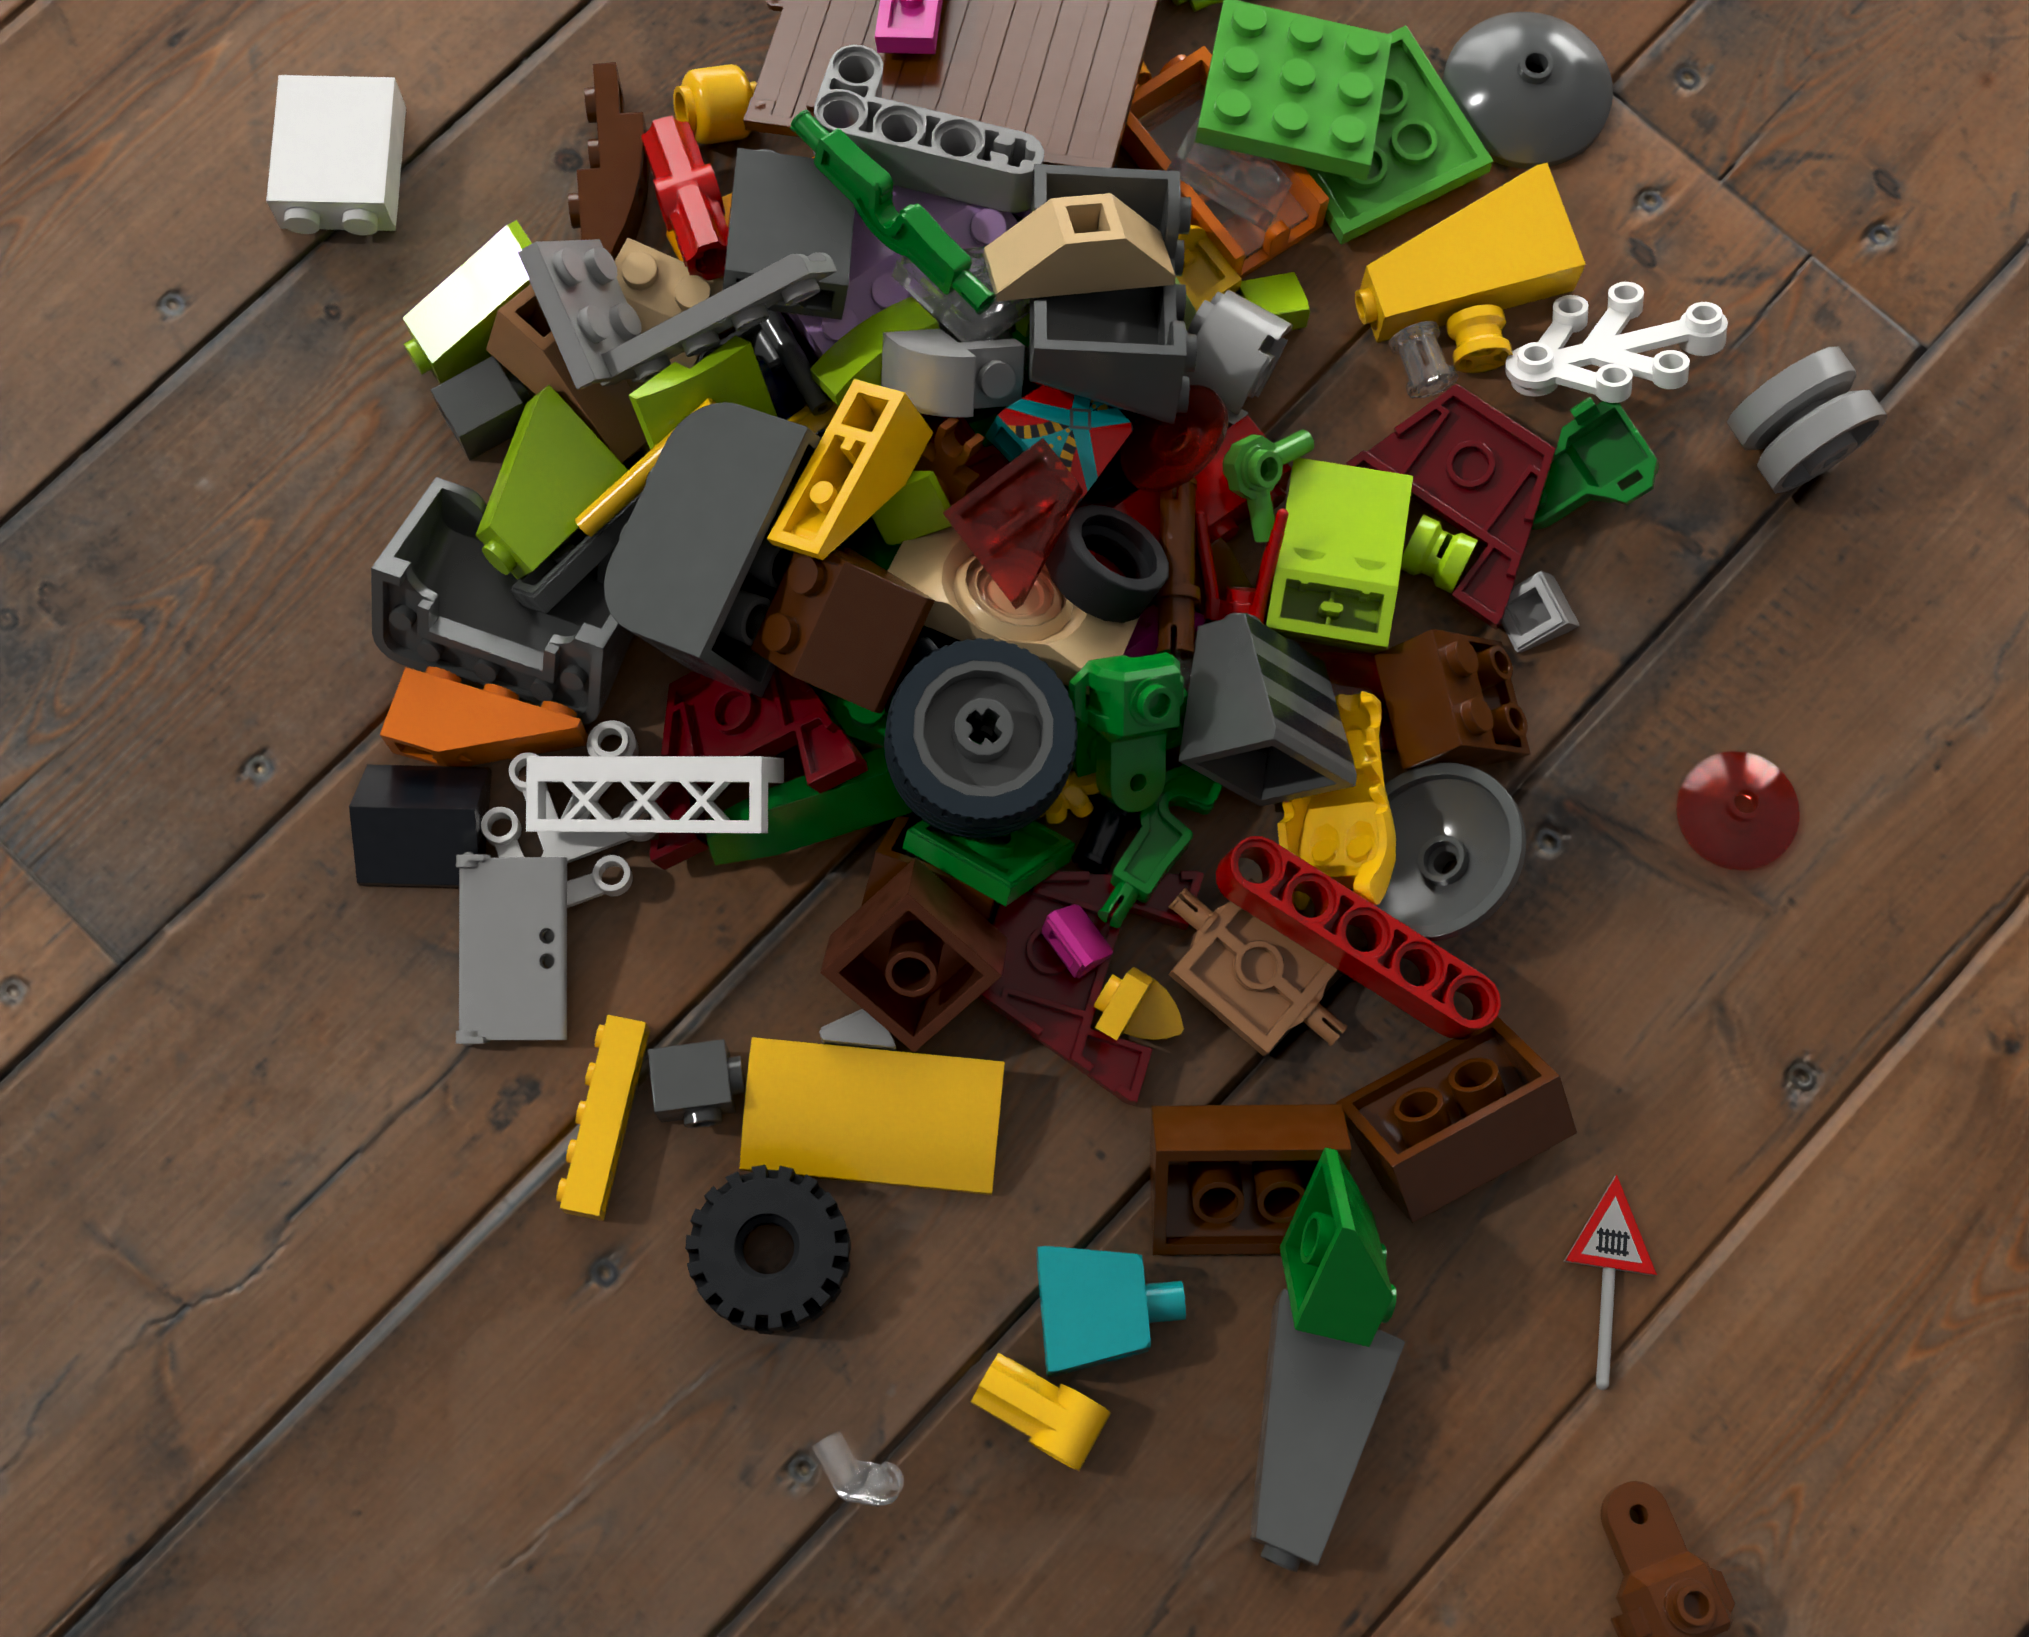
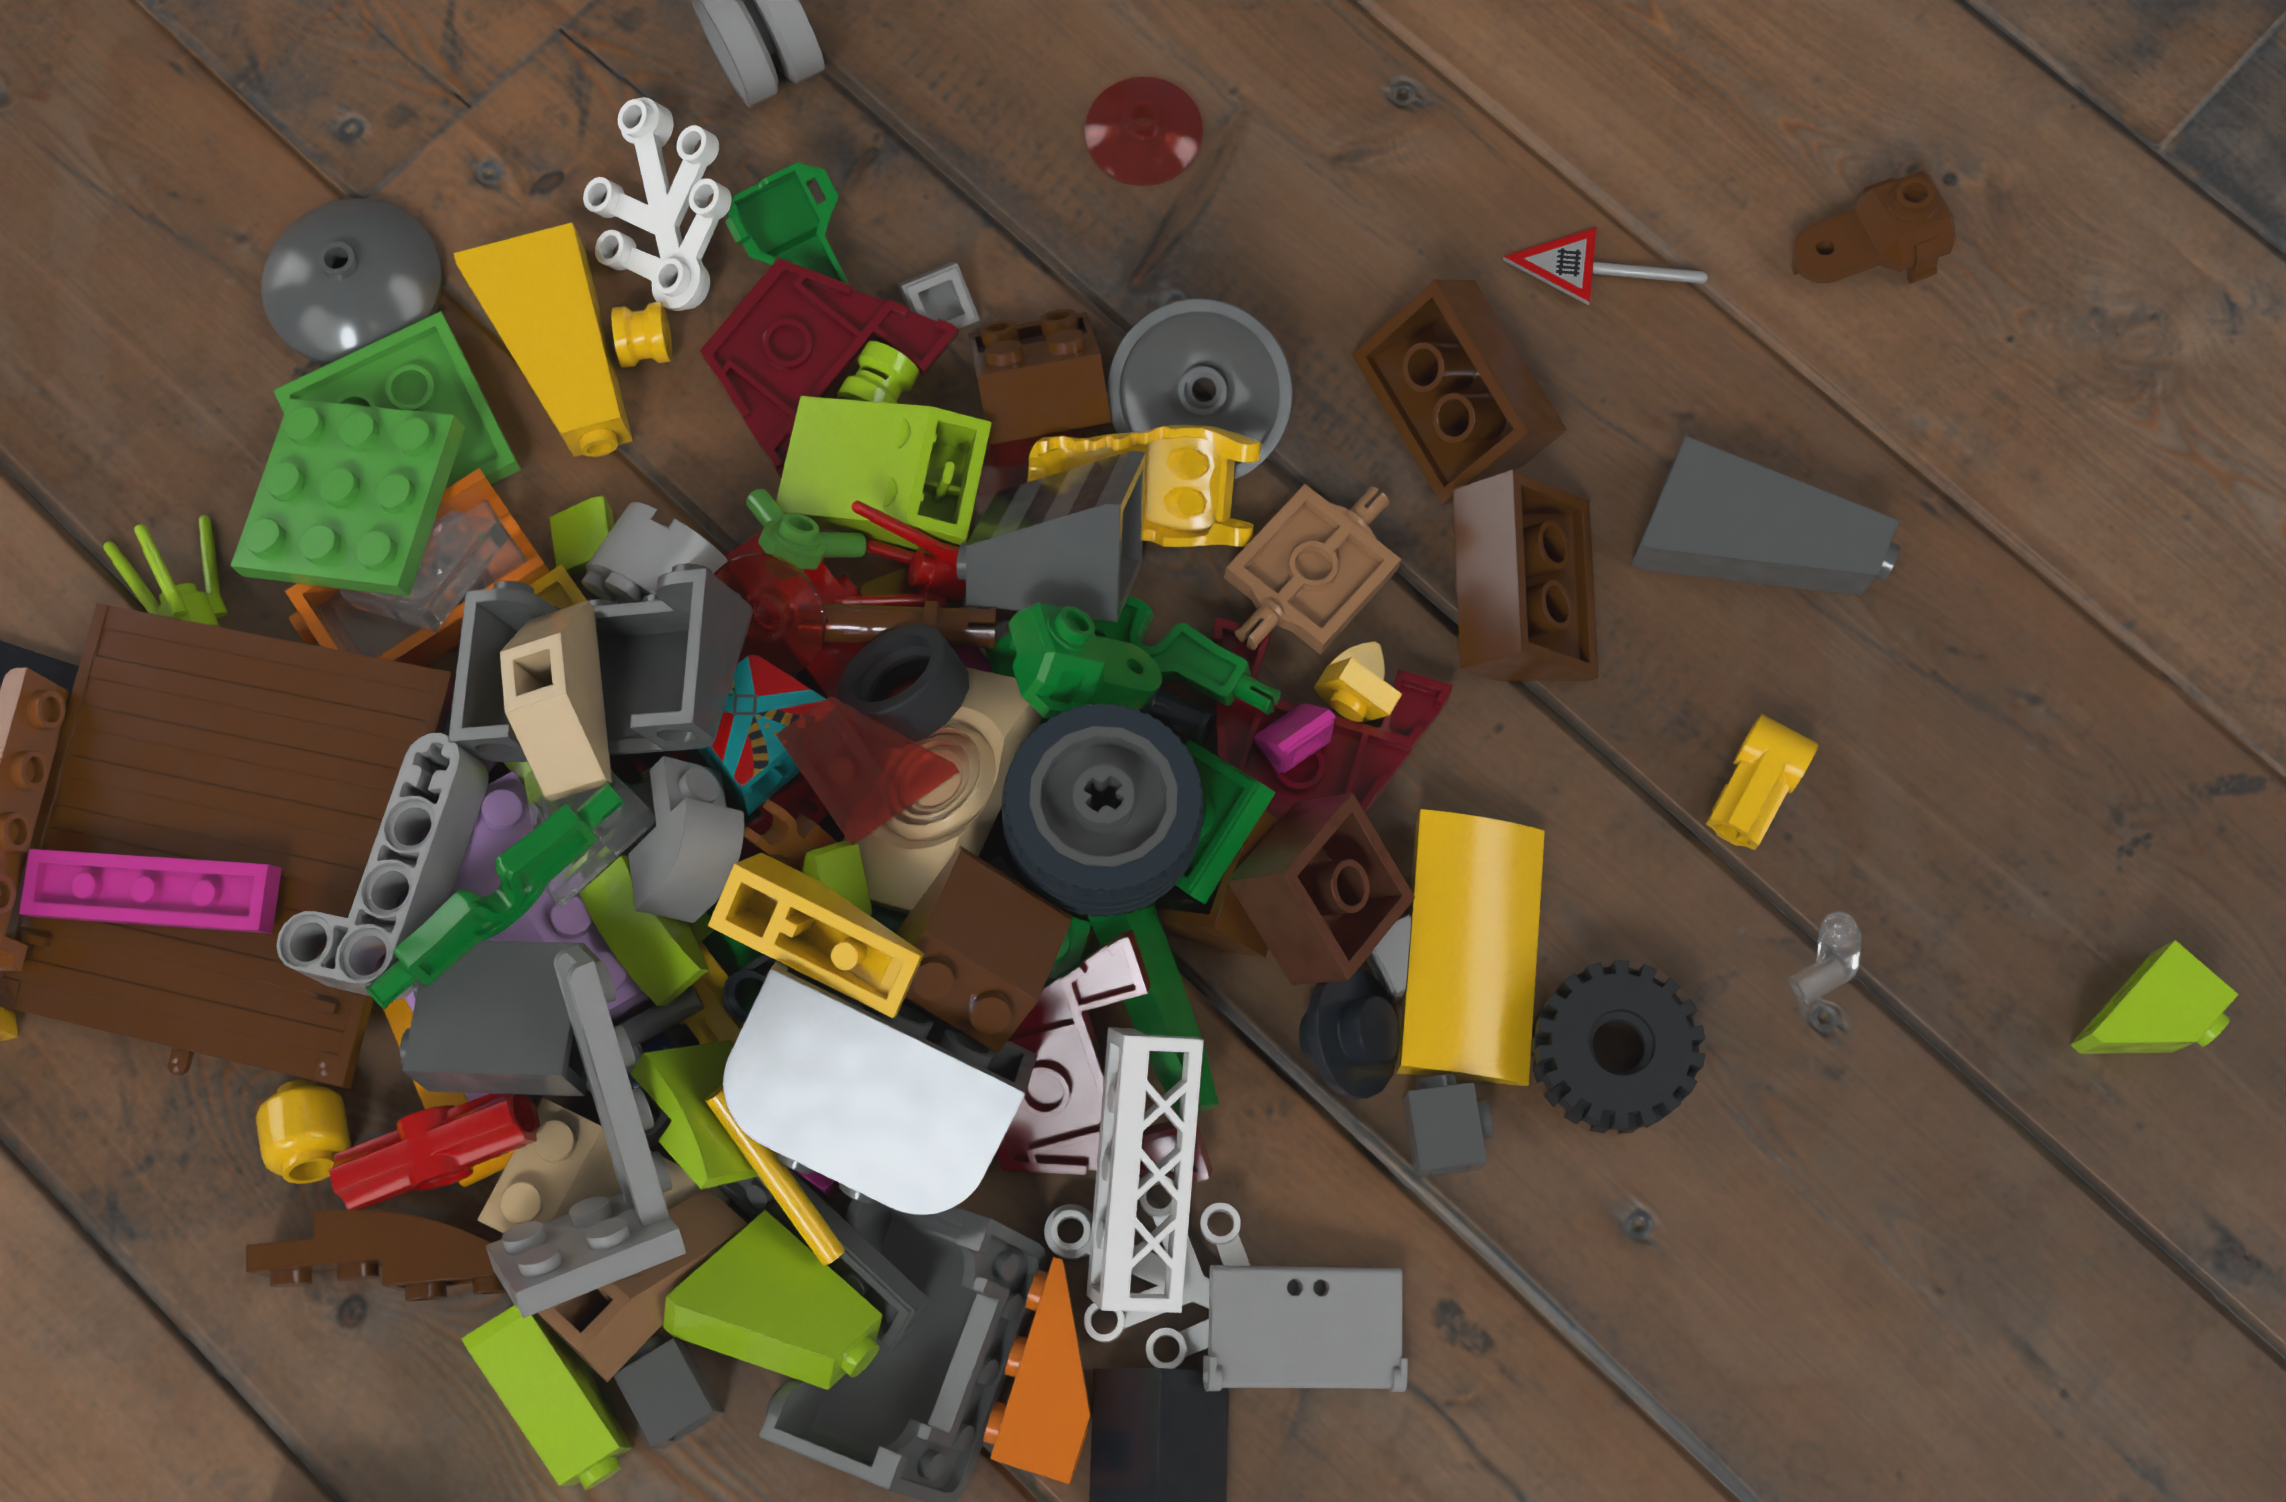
camera: 85 degrees left, 0 degrees up
yellow piece [556,1015,650,1221] -> none
teal torso [1036,1246,1186,1377] -> none
red beam [1216,836,1501,1038] -> none
green slope [1280,1147,1397,1347] -> none
clear bush [1388,321,1459,398] -> none
none -> black piece [1299,968,1400,1100]

